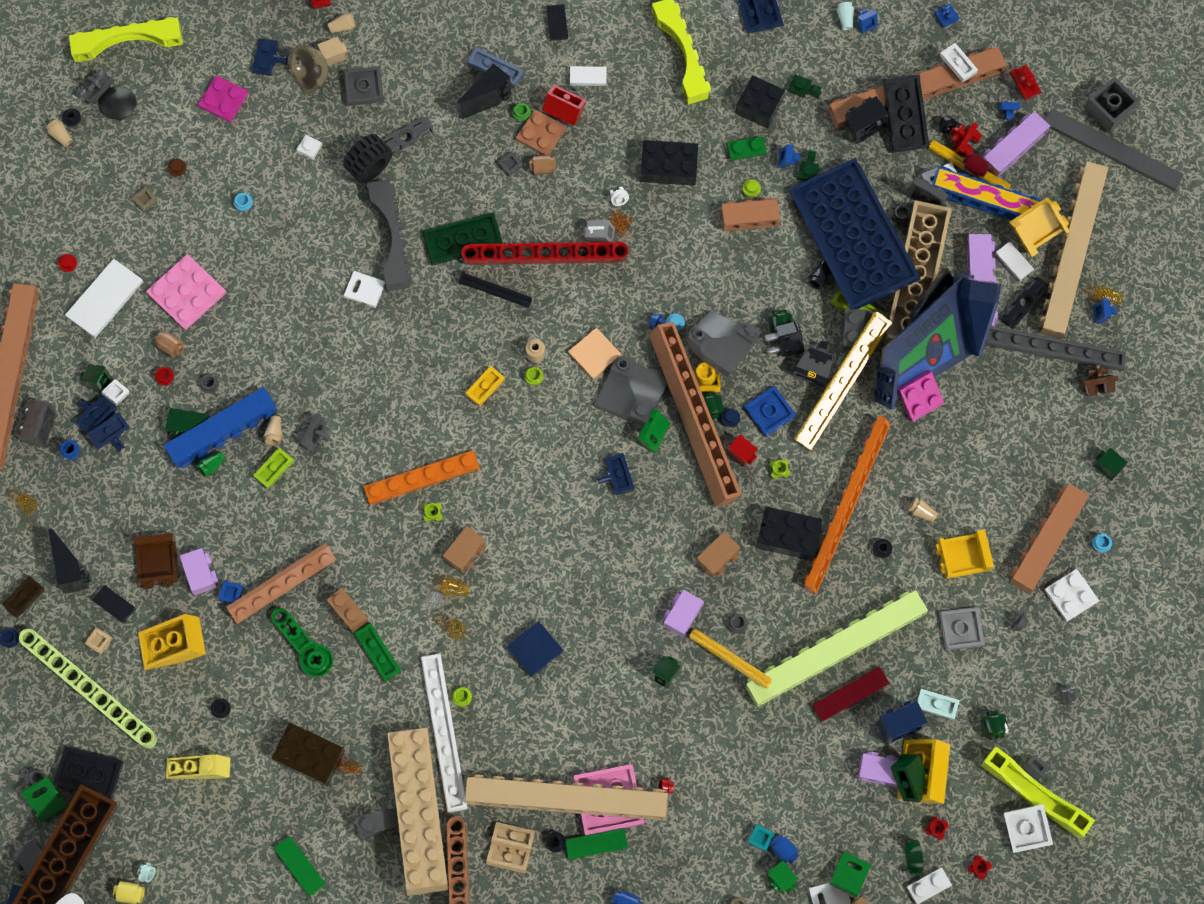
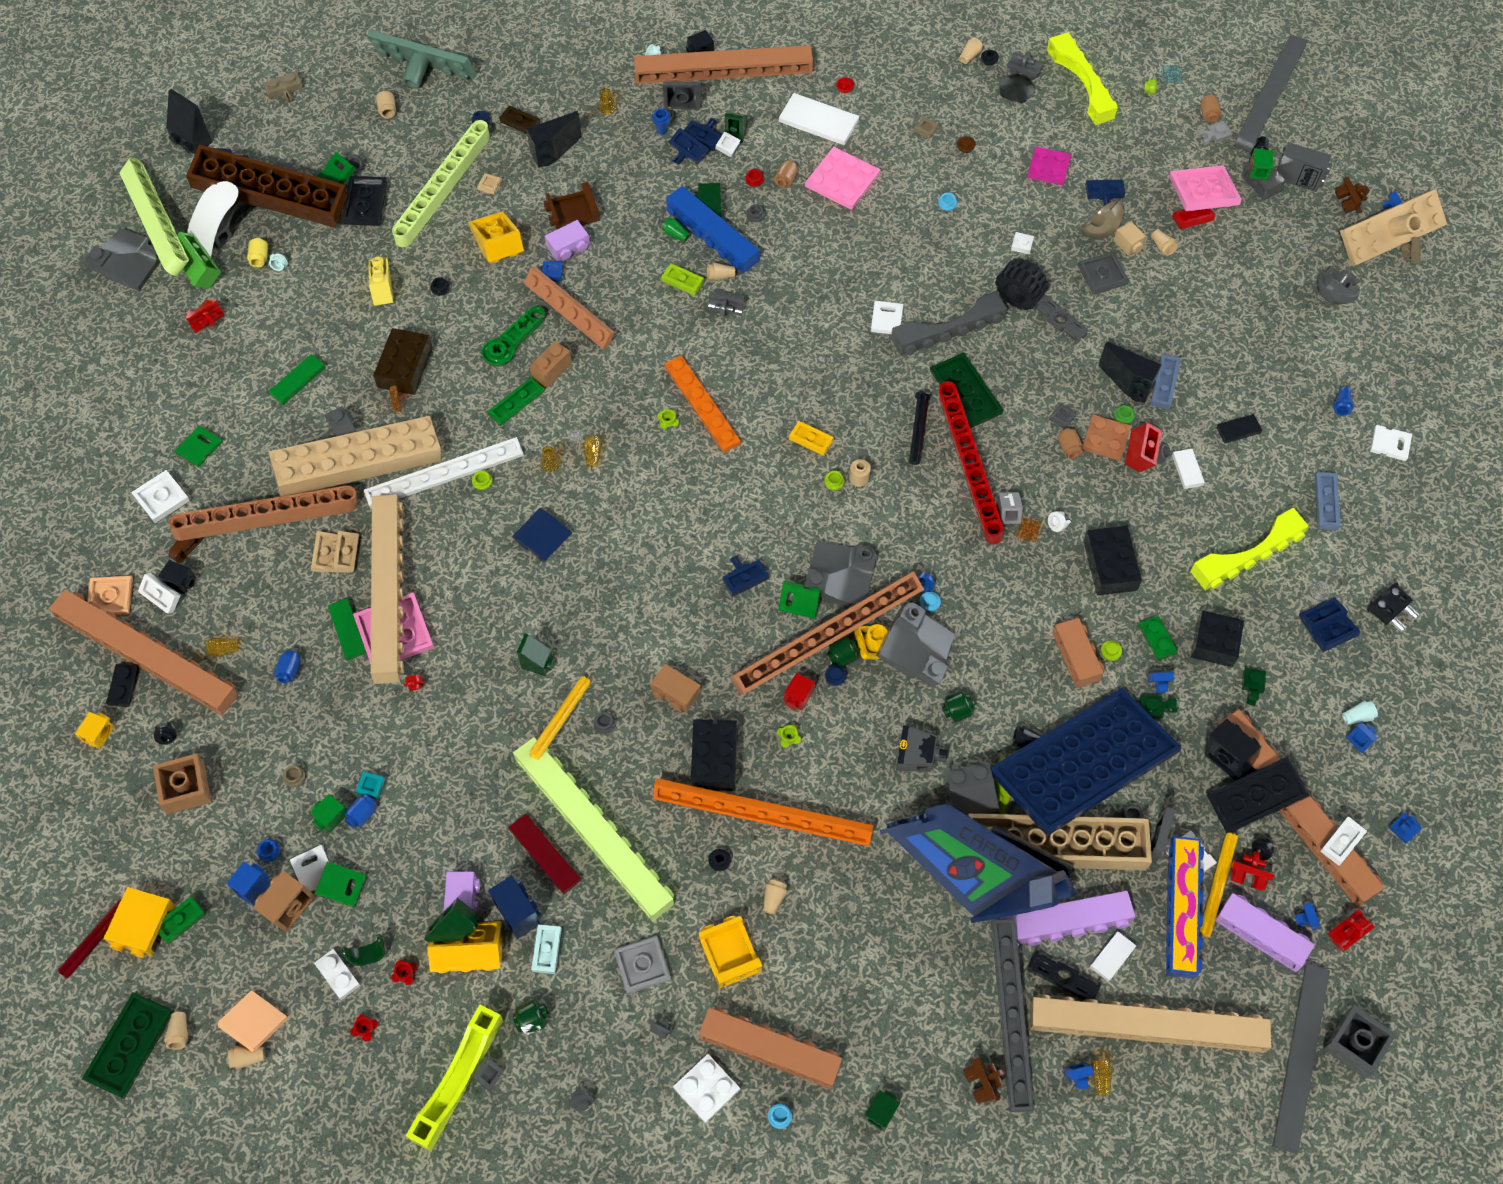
camera: 80 degrees right, 10 degrees down
black tile [92,585,136,624] -> none
medium nougat brick [443,526,486,573] -> none
black plate [546,832,566,853] -> none
light nougat tile [568,328,622,380] -> none
lavender brick [662,590,704,638] -> none
blue tile [743,386,797,437] -> none
black piece [765,320,804,357] -> none
tile [794,312,892,450] -> none
dark pink plate [897,370,944,422] -> none
dark red brick [962,153,991,178] -> none
white plate [1004,804,1053,853] -> none
yellow panel [1009,198,1070,257] -> none

